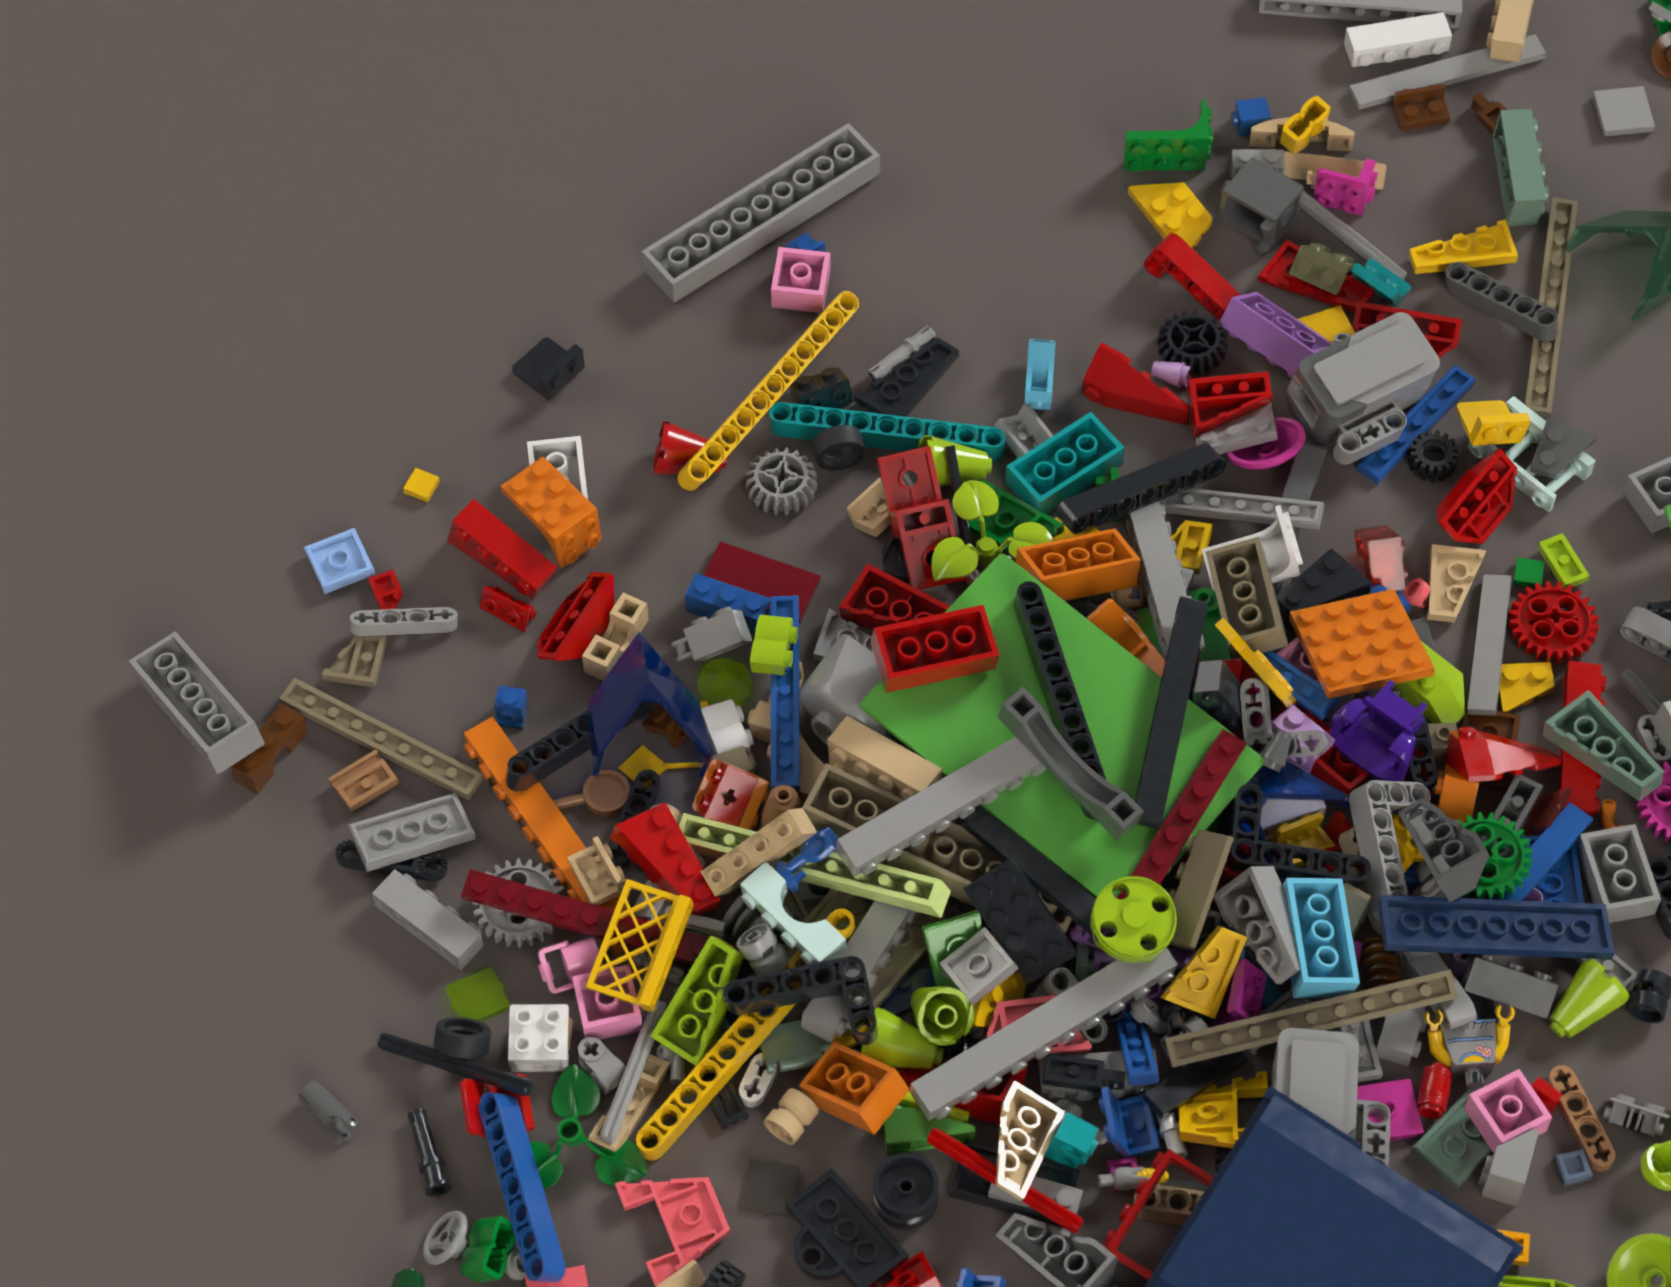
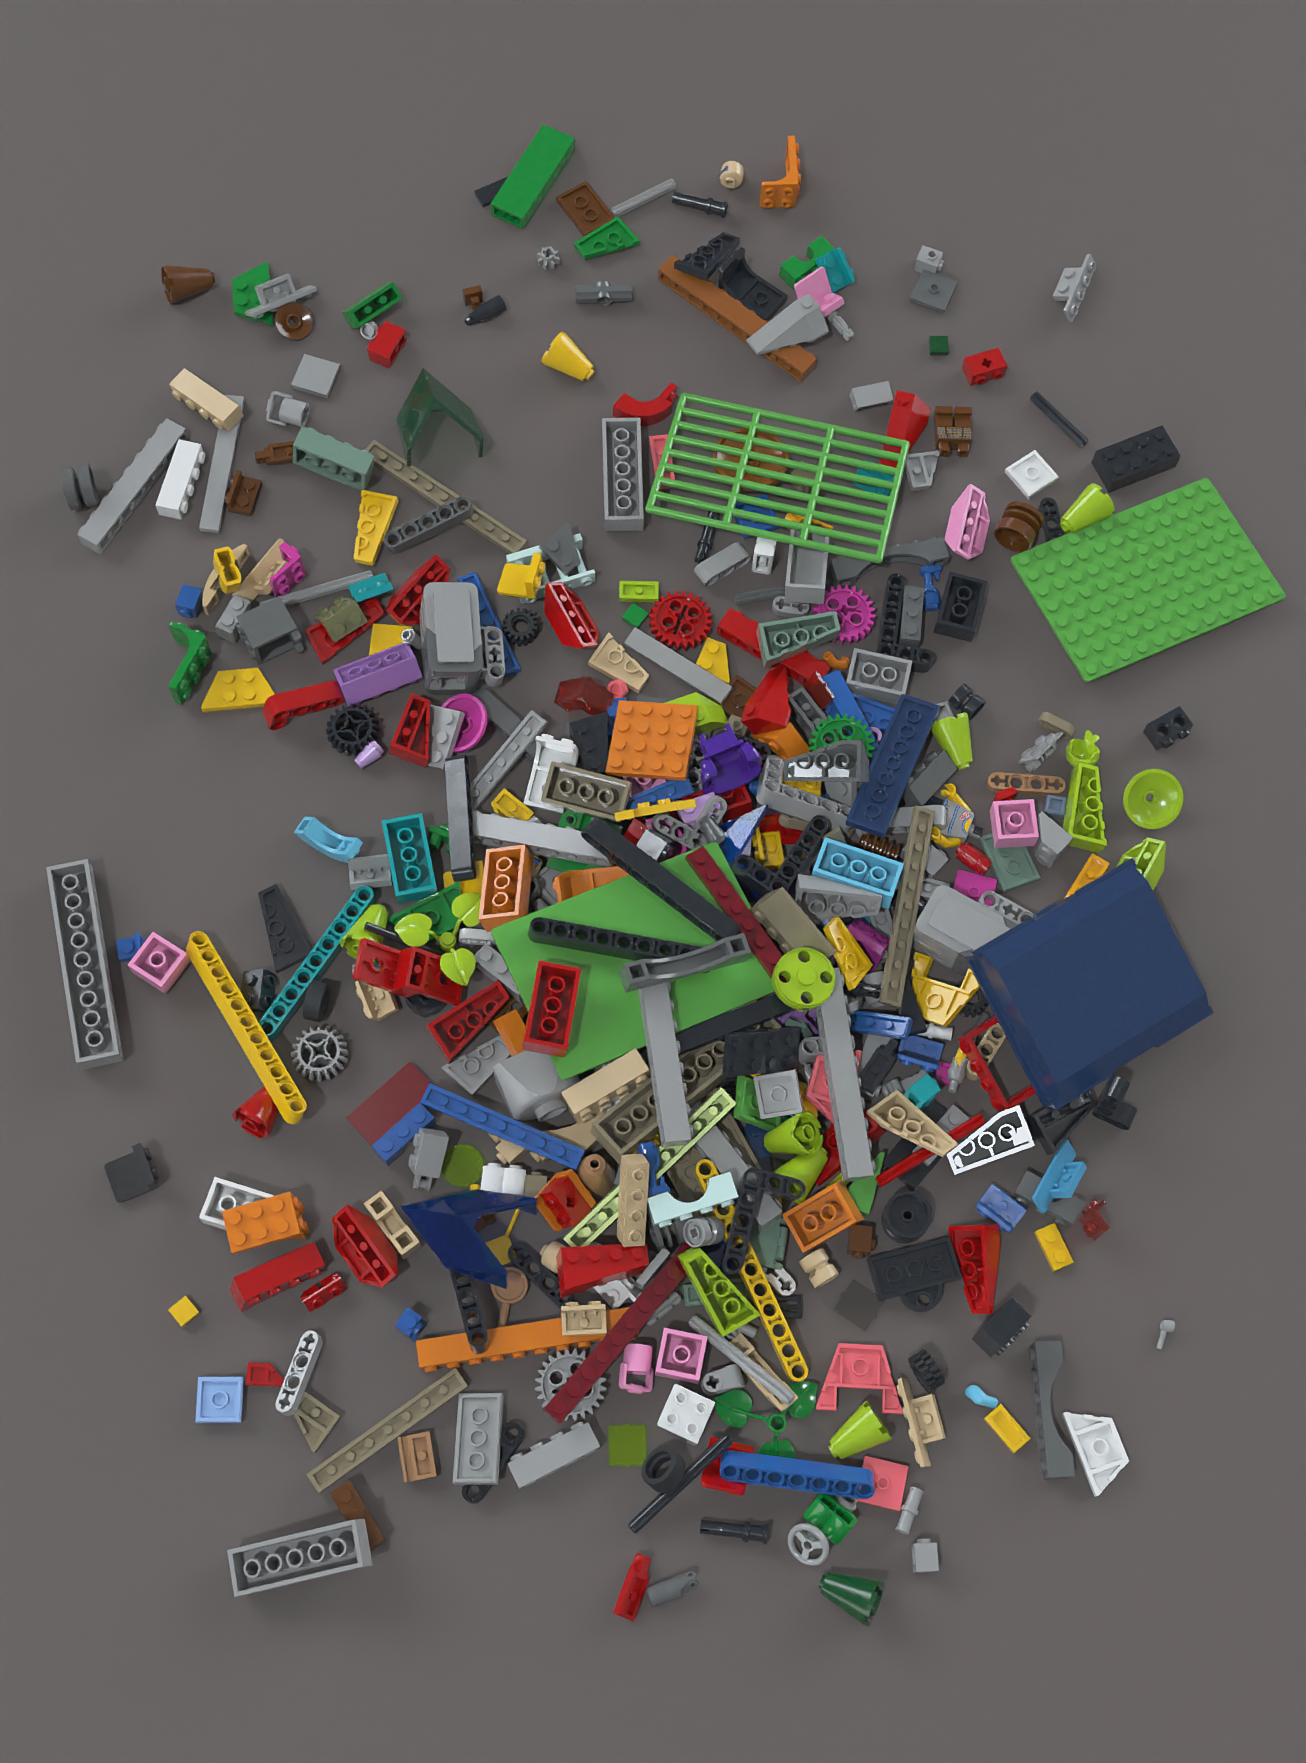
camera: 70 degrees left, 10 degrees up
yellow fence [586,879,694,1013] -> none
lime brick [750,614,798,676] -> none
light grey pin [866,325,937,382] -> none
red wedge [1082,342,1191,425] -> none
none -> light grey piece [266,391,310,427]
none -> red hinge [613,1553,651,1622]
none -> lime cone [828,1401,892,1459]
none -> reddish brown brick [847,1225,875,1259]
none -> lime wedge [1063,762,1107,853]

